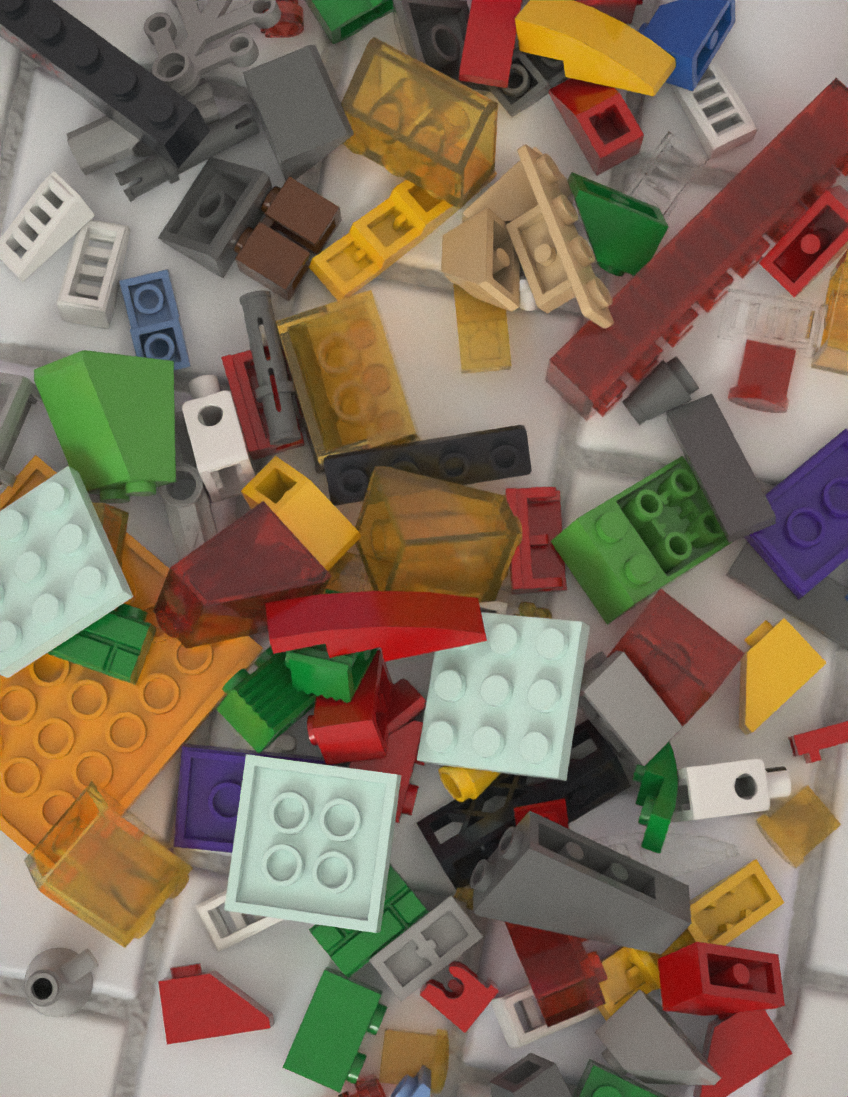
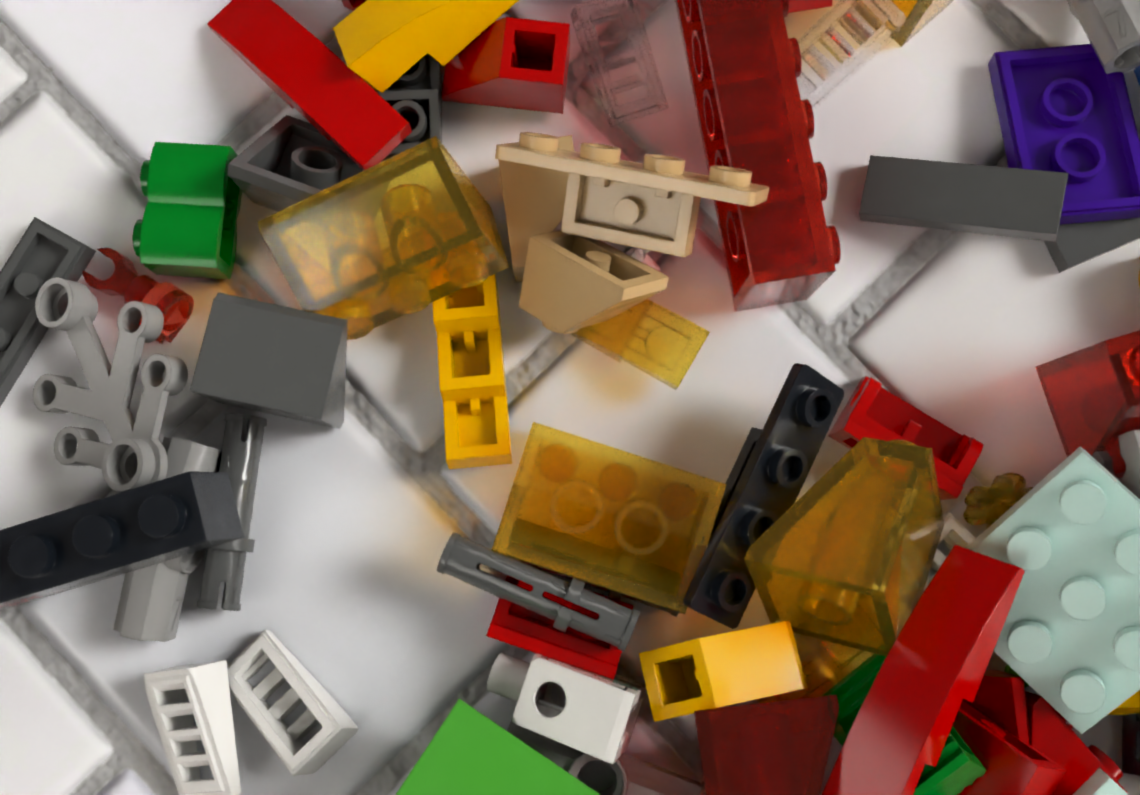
camera: 60 degrees left, 0 degrees up
medium blue slope [119,269,191,370] -> none
dark grey slope [158,157,273,278] -> none
reddish brown piece [234,176,342,301] -> none
bright green slope [551,456,736,625] -> none
green slope [567,172,669,279] -> none
dark grey cone [622,356,699,426] -> none
clear red tile [728,339,796,413] -> none

